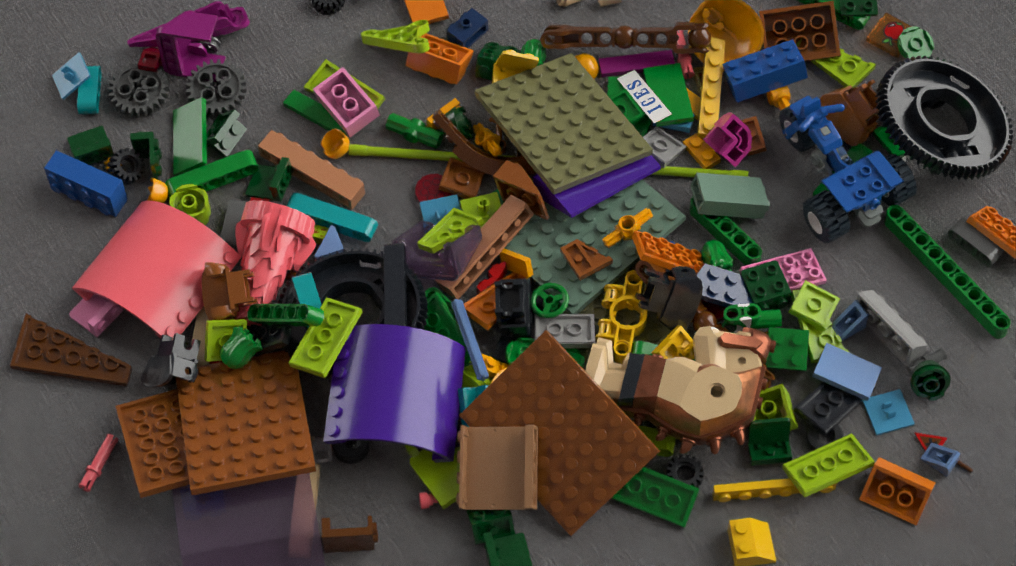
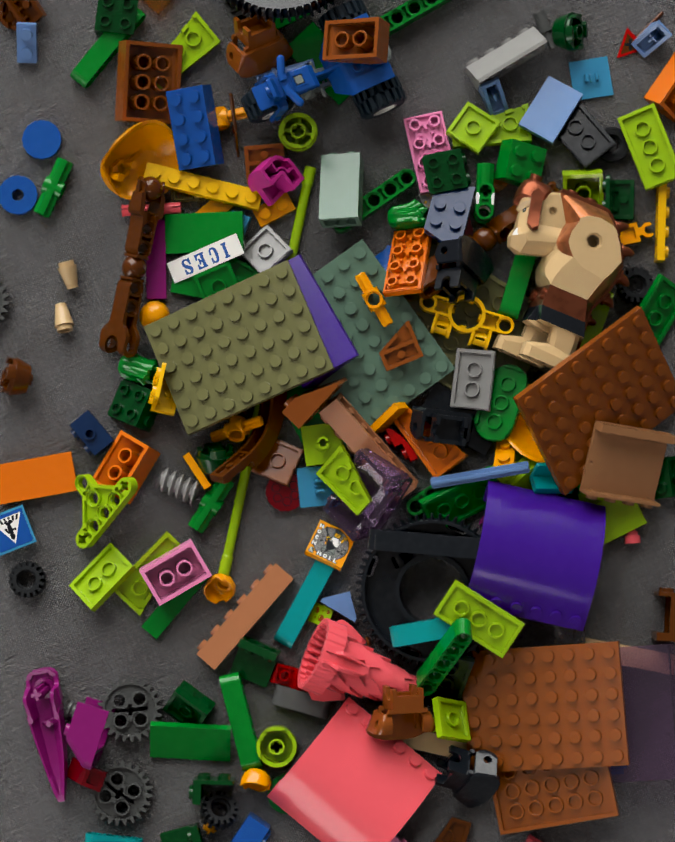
camera: 80 degrees left, 25 degrees up
green piece [220,327,263,369] -> none
green piece [530,283,569,318] -> none
yellow slope [651,325,695,360] -> none
none -> lime plate [69,542,136,612]
none -> light grey piece [155,467,199,505]
none -> reddish brown piece [229,93,239,158]
none -> lime cone [278,112,318,152]
none -> tile [304,519,357,571]
none -> dark orange slope [322,17,390,64]
none -> light orange plate [619,222,654,246]

